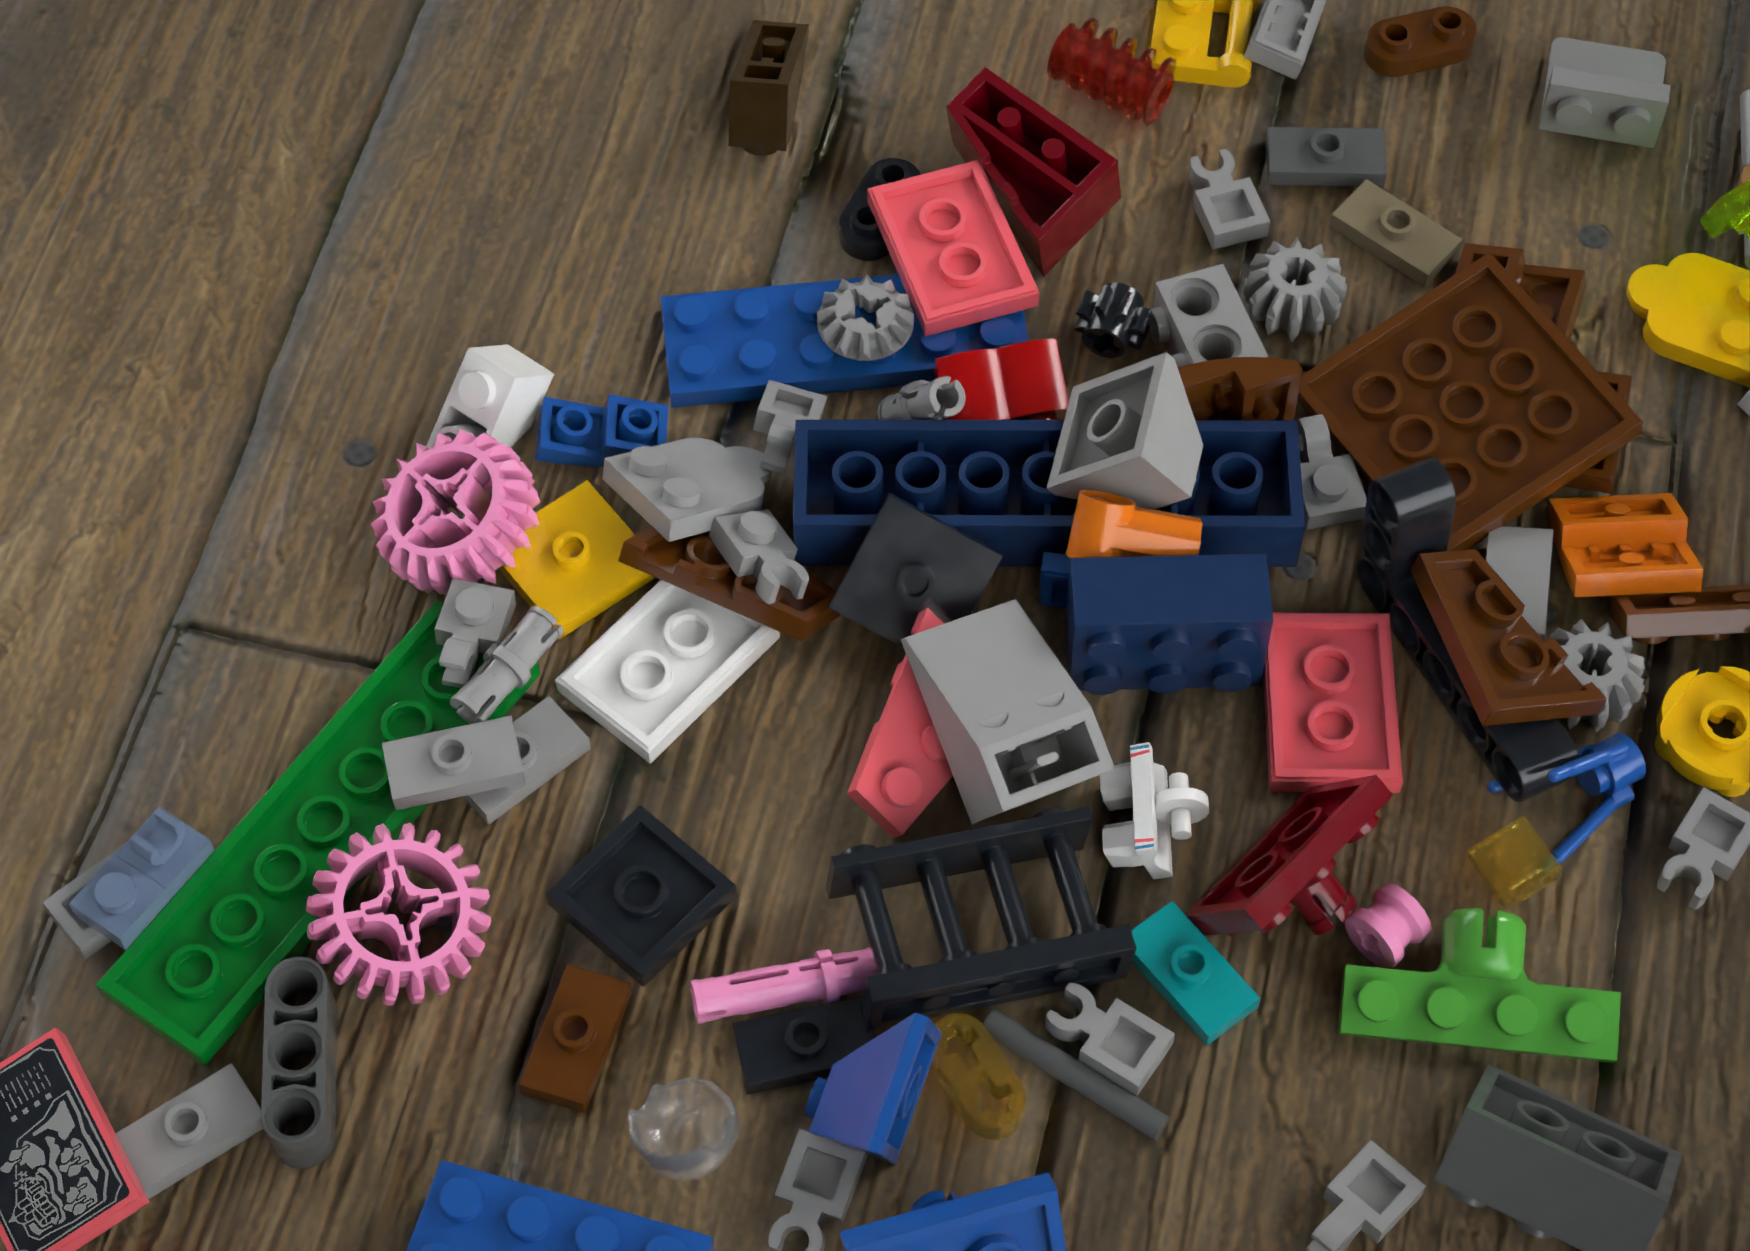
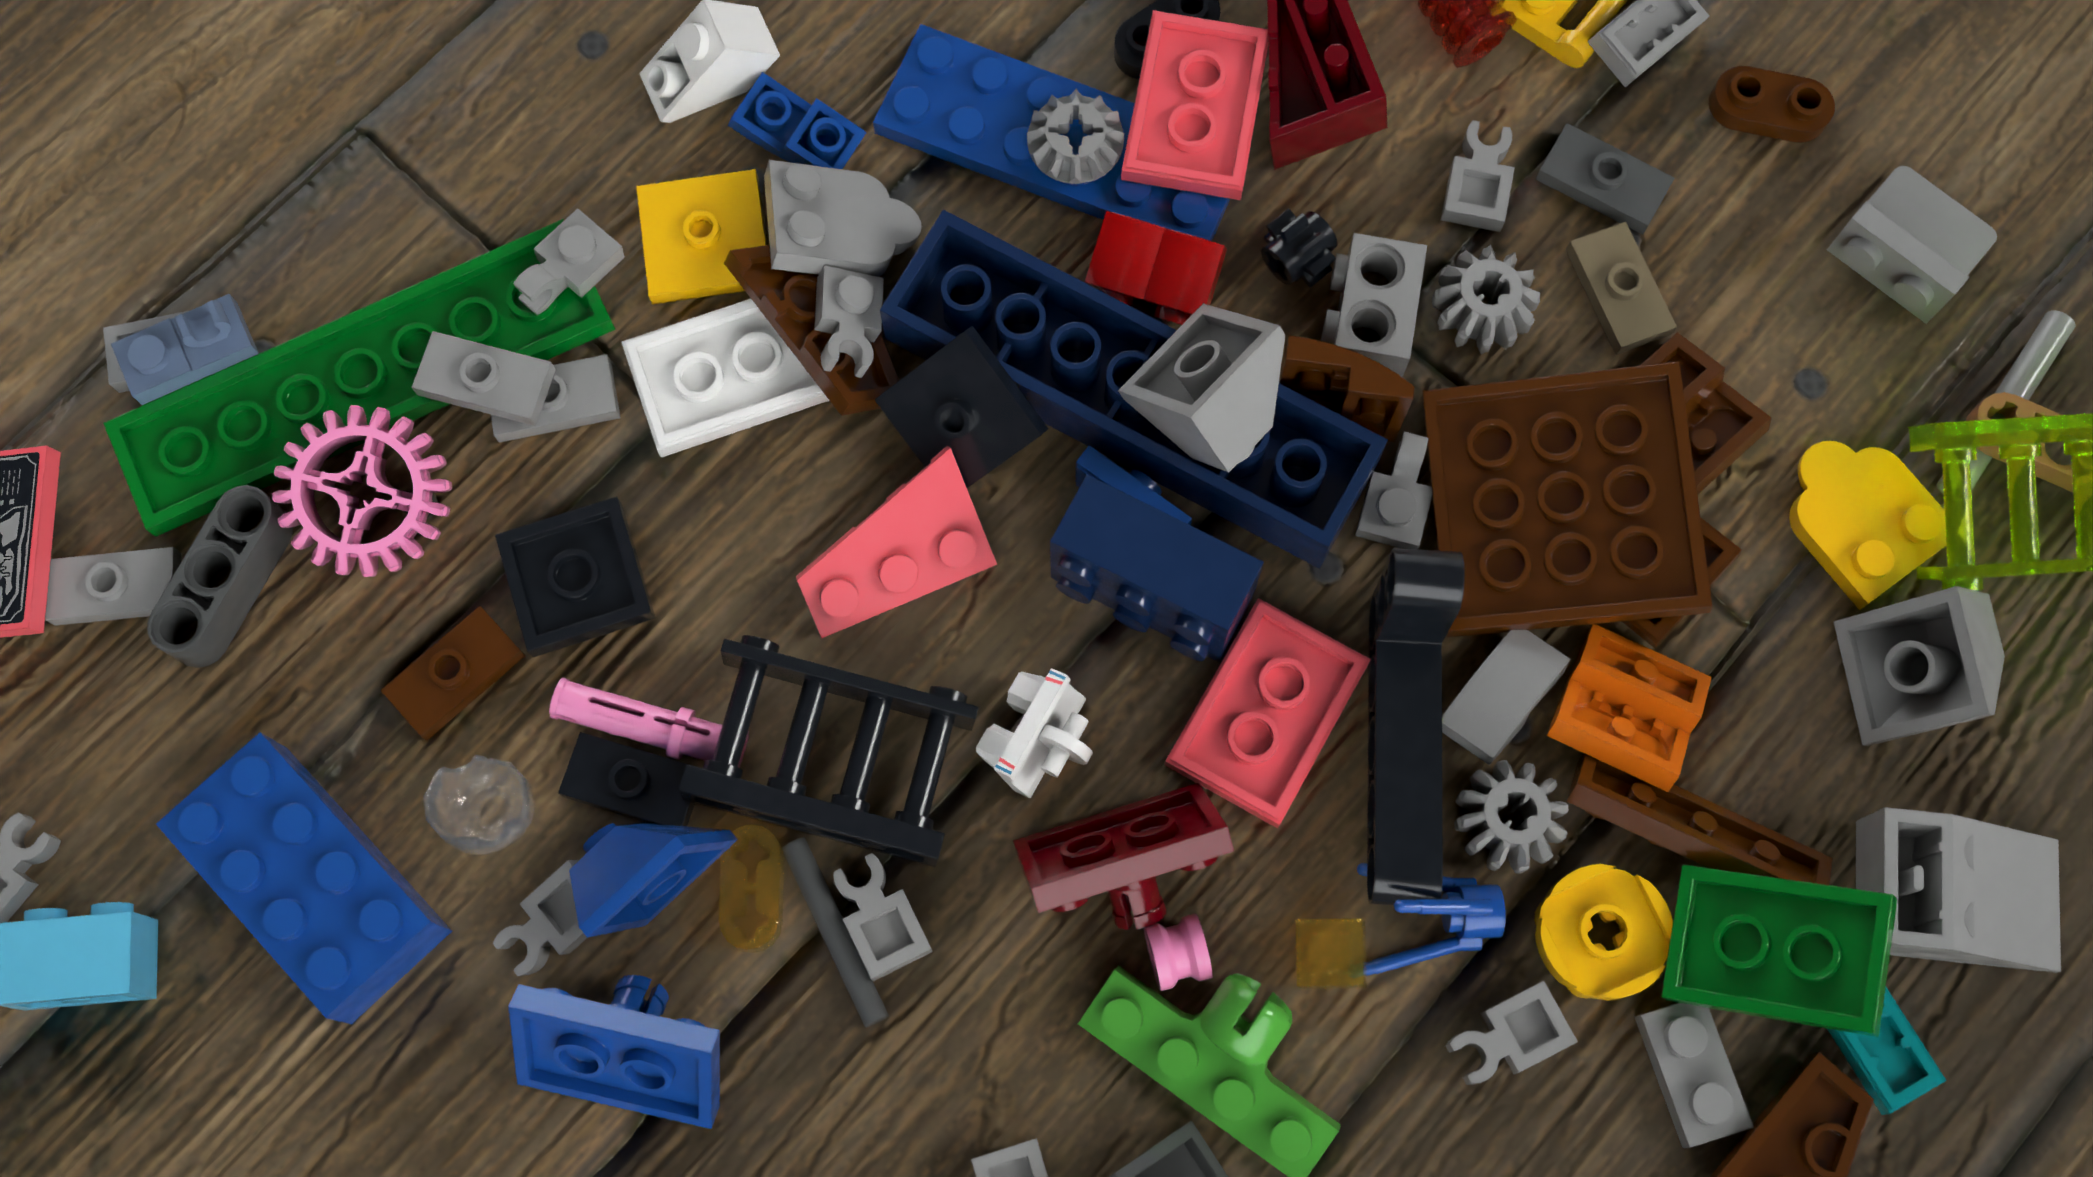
camera: 30 degrees right, 15 degrees up
bright pink gear [371,429,541,596] -> none
light grey pin [450,606,564,724] -> none
light grey plate [753,380,827,474] -> none
light grey pin [877,376,966,420] -> none
light grey slope [901,599,1115,824] -> none
orange piece [1066,490,1203,558] -> none
teal plate [1131,901,1260,1046] -> none
reddish brown wing [1410,549,1607,726] -> none

